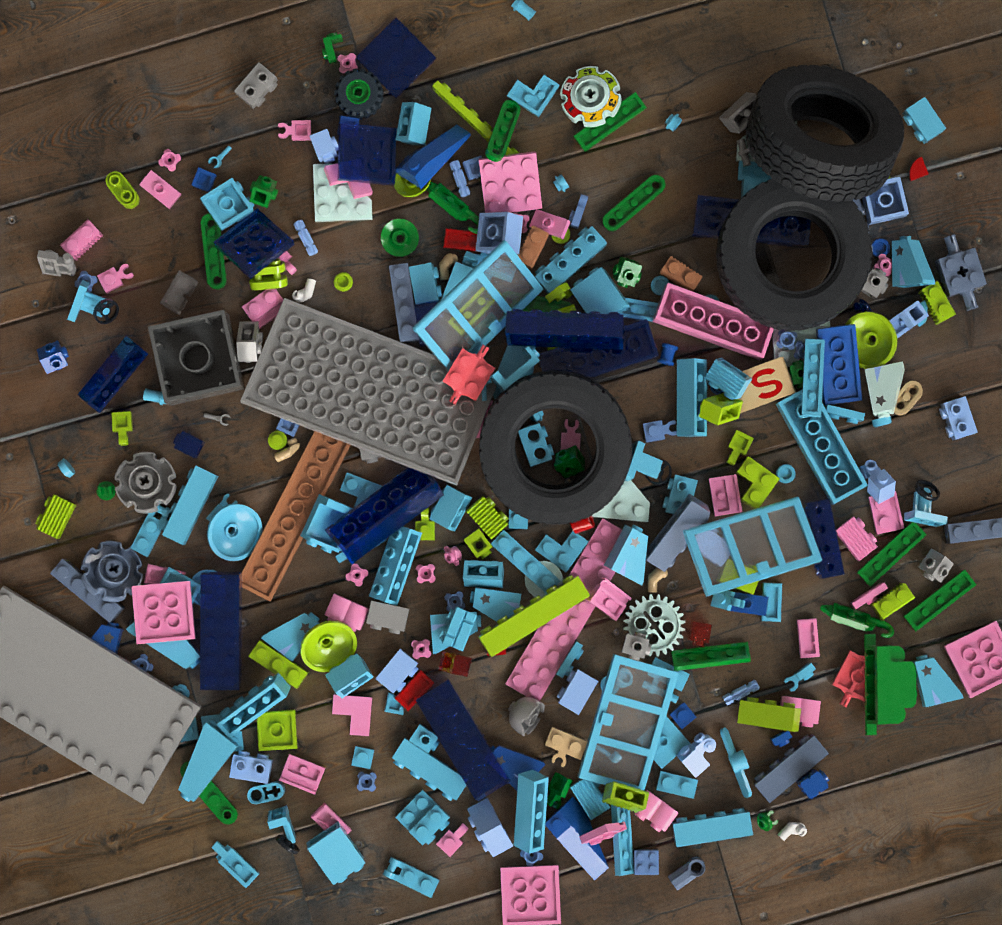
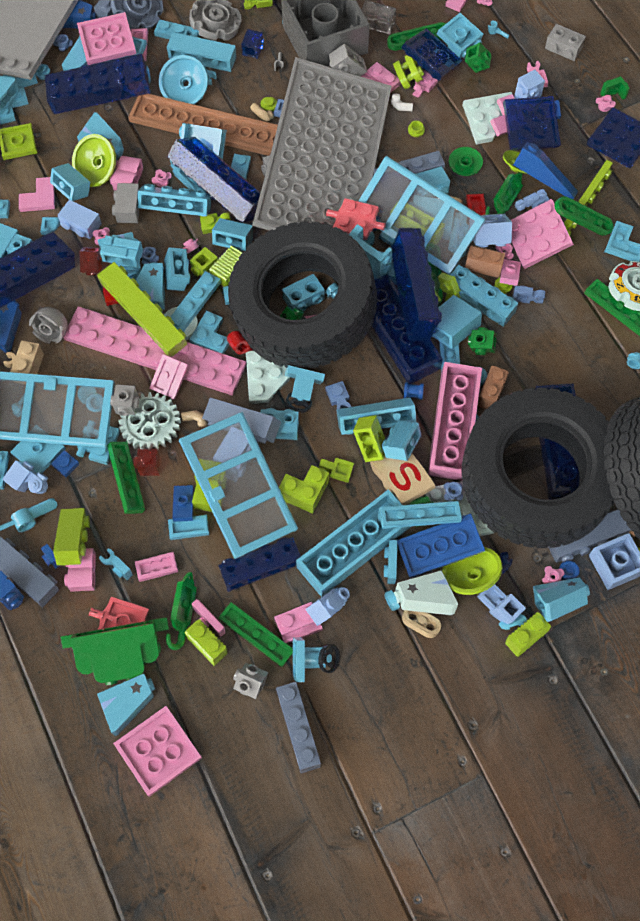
camera: 80 degrees right, 20 degrees down
blue plate [192,167,217,193] -> none
medium azure brick [216,673,291,738] -> none
lime brick [249,640,309,689] -> none
light blue axle [294,219,318,256] -> none
black wheel [334,68,384,120] -> none
red plate [394,670,434,711] -> none
medium azure brick [396,102,431,145] -> none
bright pink plate [416,564,436,583] -> none
medium azure plate [553,174,569,192] -> none
medium azure plate [556,641,584,678] -> none
light blue brick [557,668,598,715] -> none
green plate [603,175,666,232] -> none
medium azure slope [604,524,648,585] -> none
bright pink plate [708,474,742,517] -> none
medium azure plate [711,590,745,611] -> none
light blue axle [723,680,759,705] -> none
medium azure tile [776,464,795,483] -> none
bright pink brick [834,516,878,561] -> none
light grey brick [861,268,889,299] -> none
green plate [903,570,977,632] -> none
sand blue brick [935,234,987,311] -> none
light blue brick [939,396,978,441] -> none

